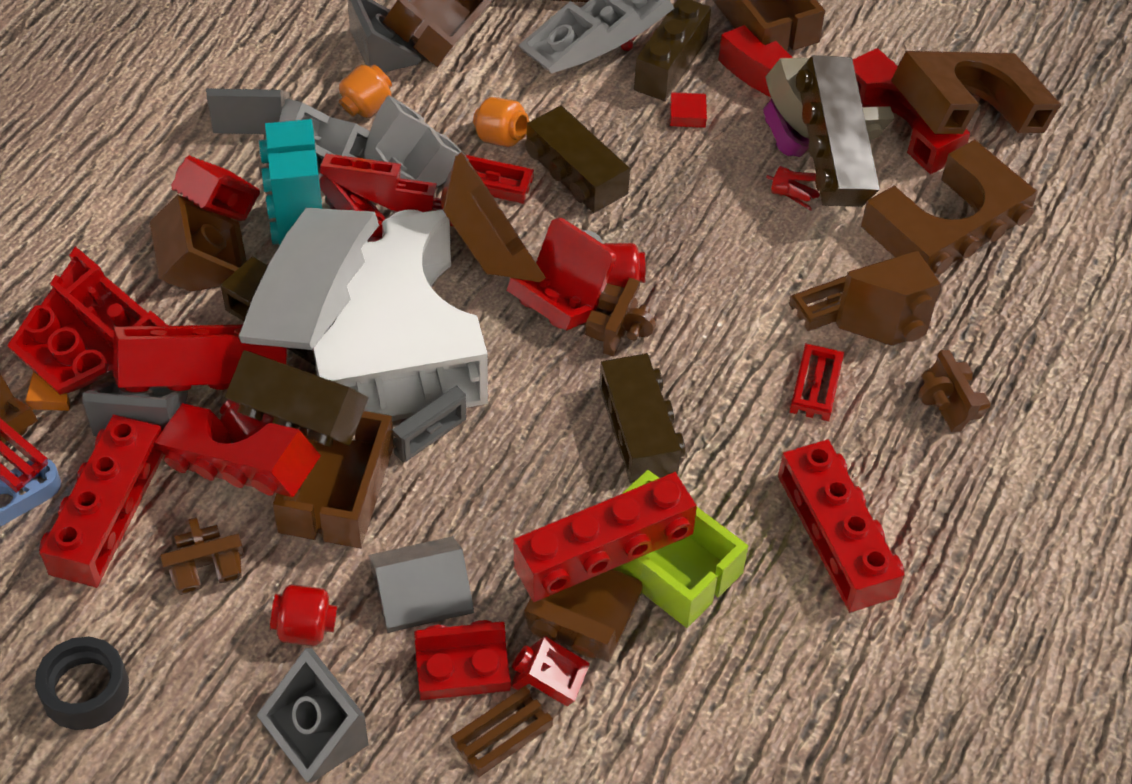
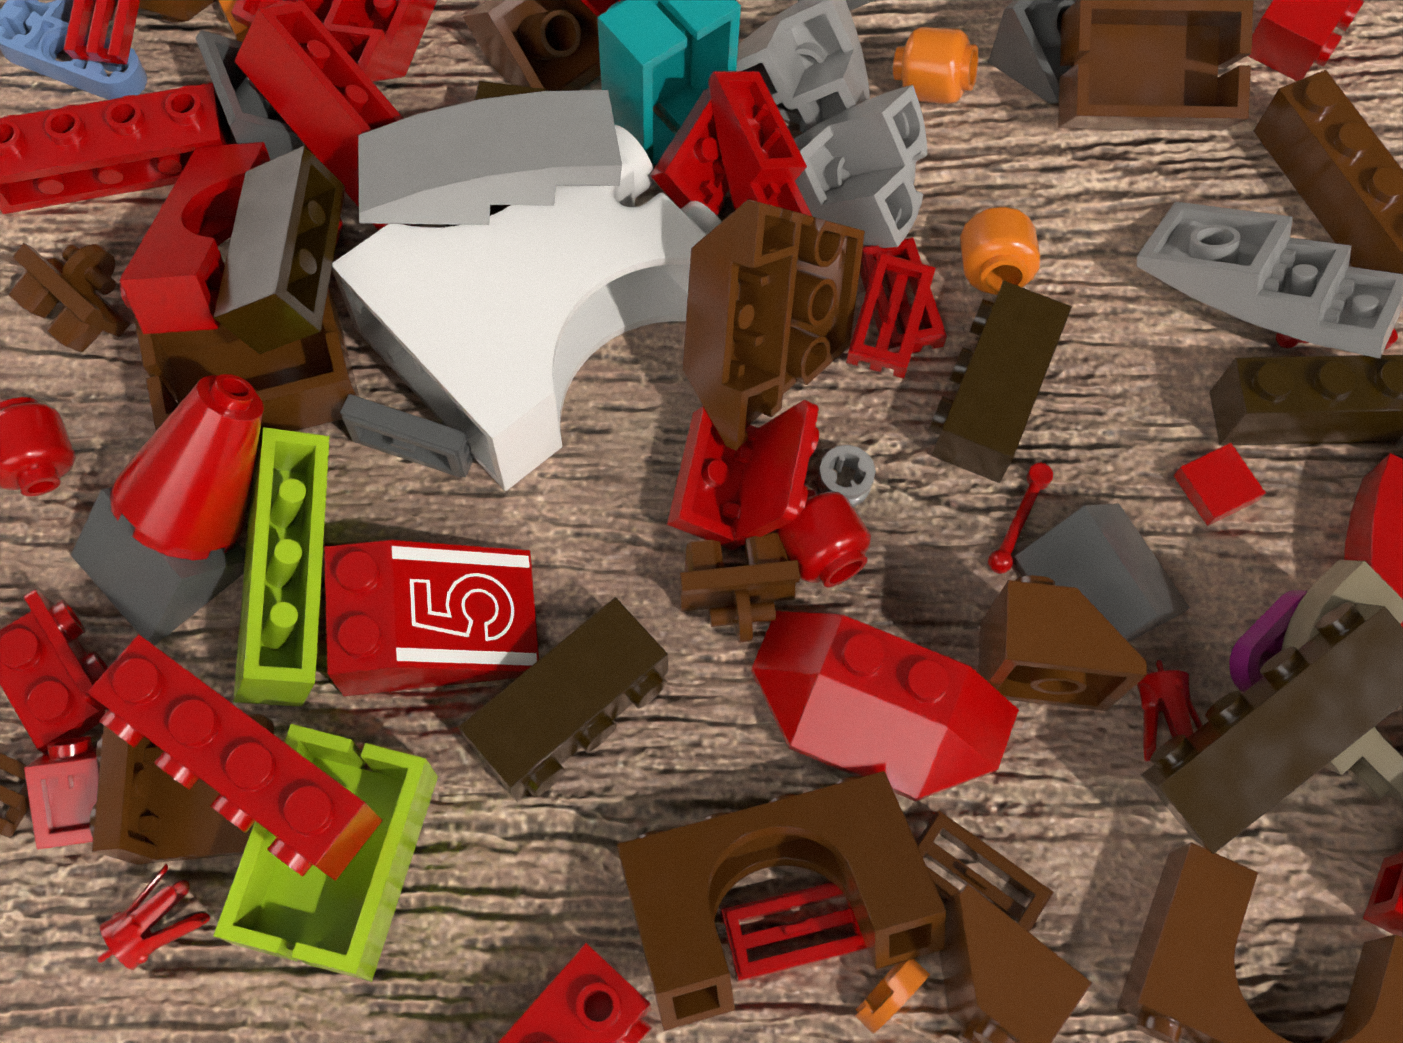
camera: 60 degrees right, 15 degrees up
none -> red piece [97,864,211,970]
none -> red cone [110,374,264,561]
none -> lime brick [233,427,330,707]
none -> red slope [324,540,540,697]
none -> reddish brown arch [617,771,946,1031]
none -> red wedge [751,611,1019,802]
none -> red tile [846,252,936,378]
none -> orange tile [855,958,930,1034]
none -> reddish brown slope [978,575,1147,711]
none -> red hinge [988,463,1054,574]
none -> dark grey slope [1013,503,1190,642]

